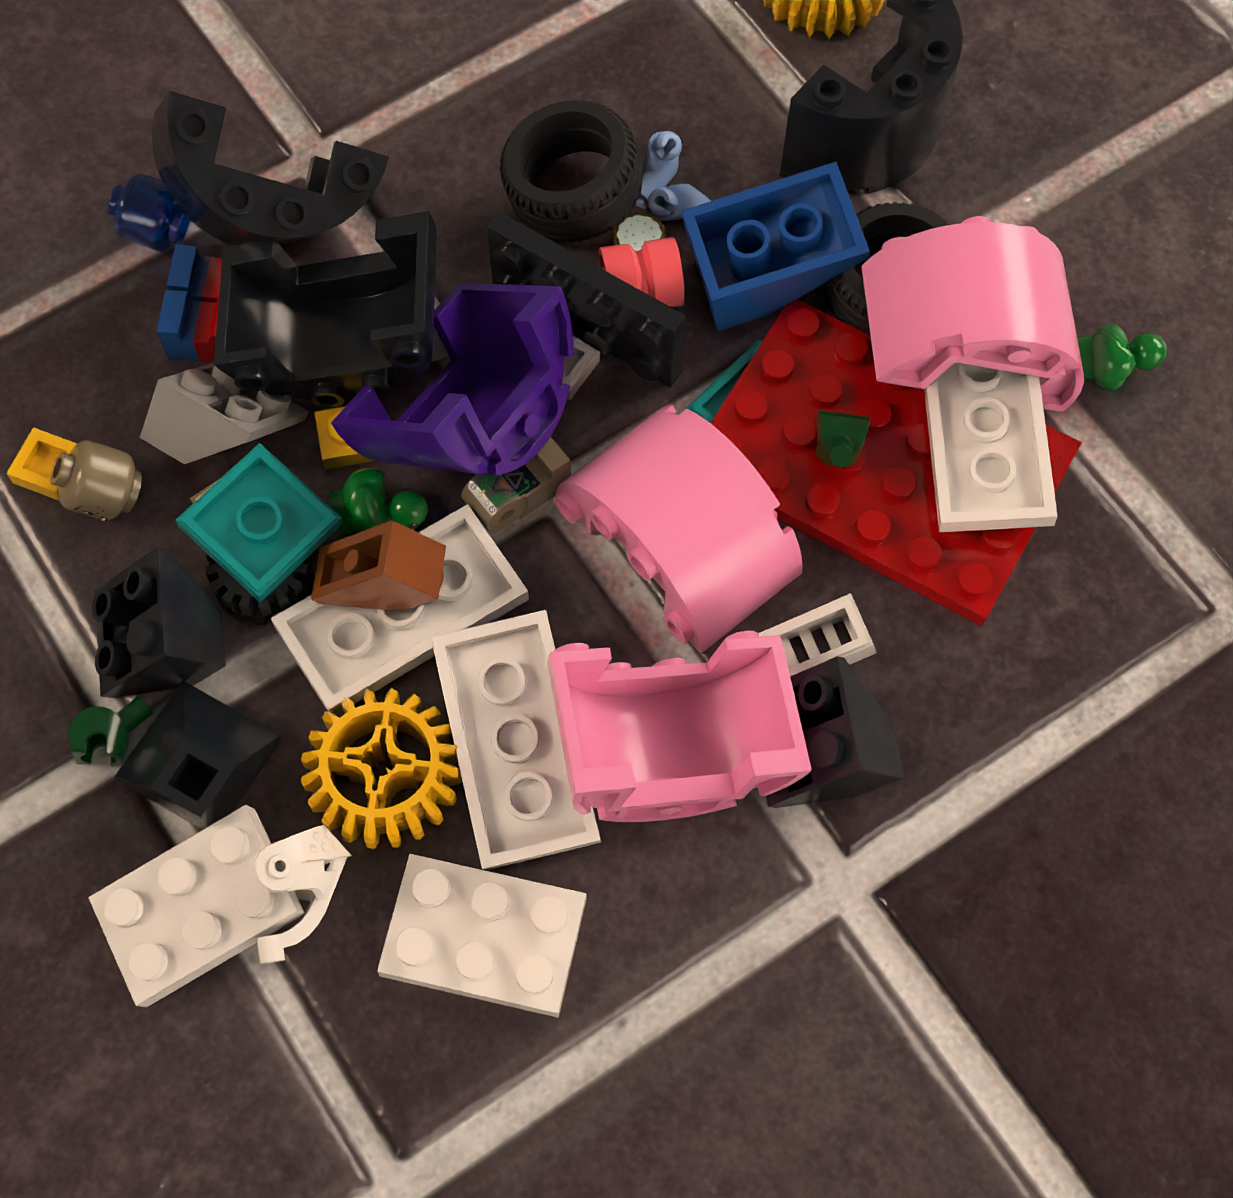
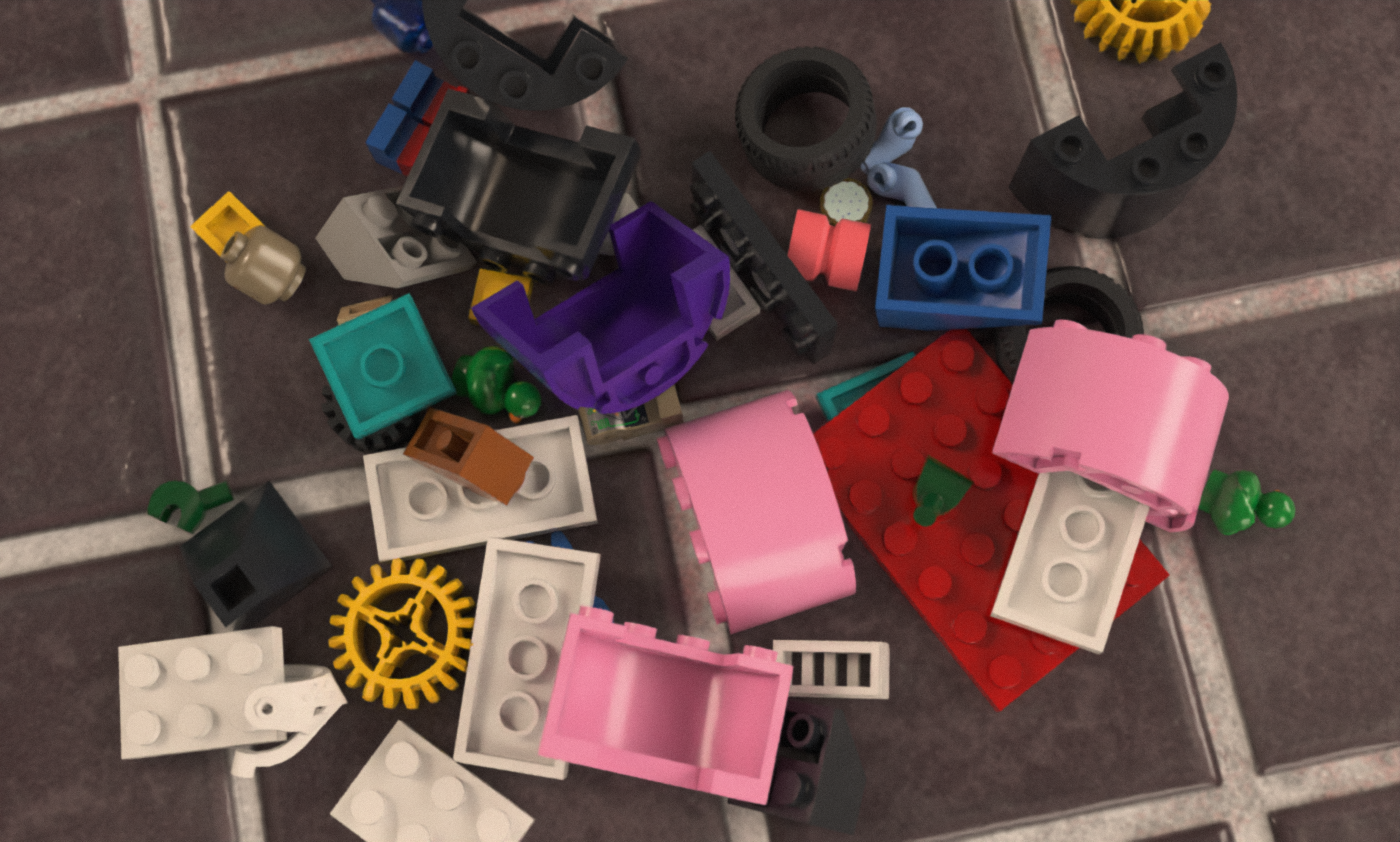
camera: 25 degrees right, 10 degrees up
black slope [92,547,226,698] -> none

